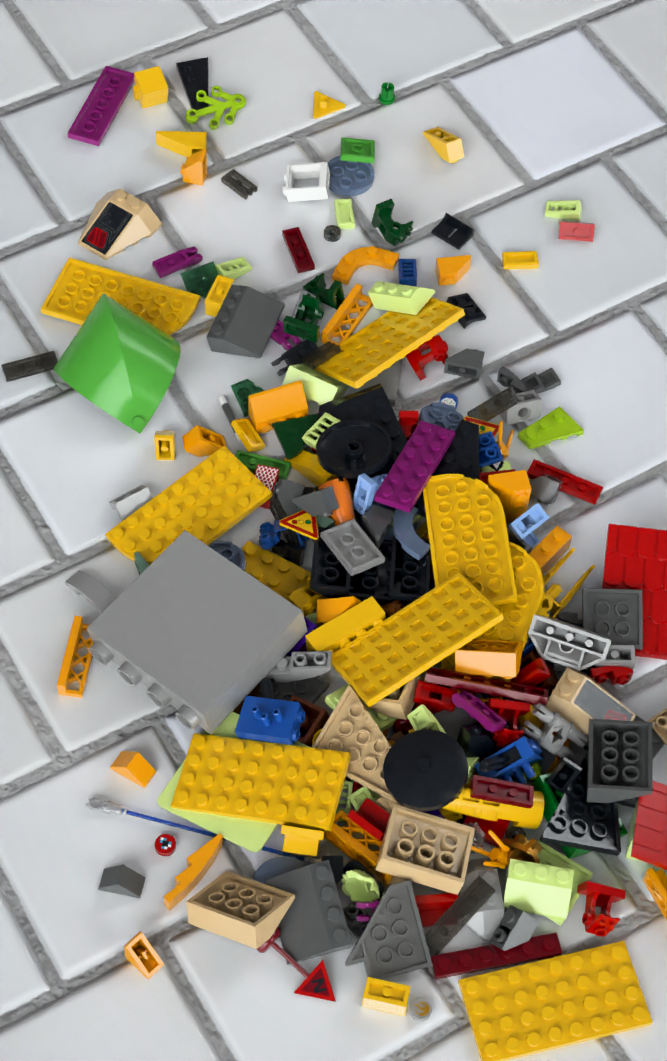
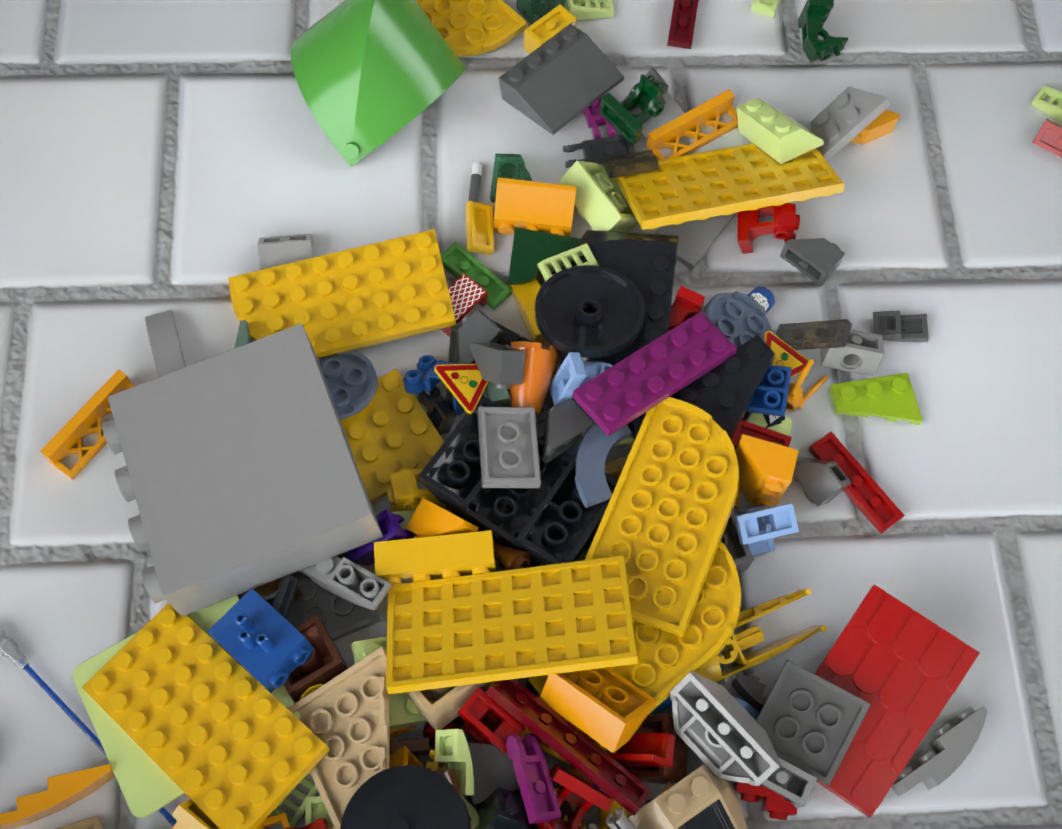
camera: 25 degrees right, 10 degrees up
clear smoke tile [1,351,58,382] -> none
light orange slope [110,751,156,788] -> none
yellow slope [154,430,175,460] -> none
red tile [155,834,176,856] -> none
light orange slope [182,425,227,457] -> none
dark green tile [303,273,345,309] -> none
clear smoke tile [324,225,341,242] -> none
light orange plate [332,246,399,285] -> none
blue slope [398,259,417,287] -> none
black piece [431,213,474,250] -> none
black piece [446,293,486,329] -> none
dark grey slope [497,366,527,395] -> none
yellow tile [502,251,539,269] -> none
light orange brick [529,526,572,576] -> none
none -> light grey wing [811,87,892,162]

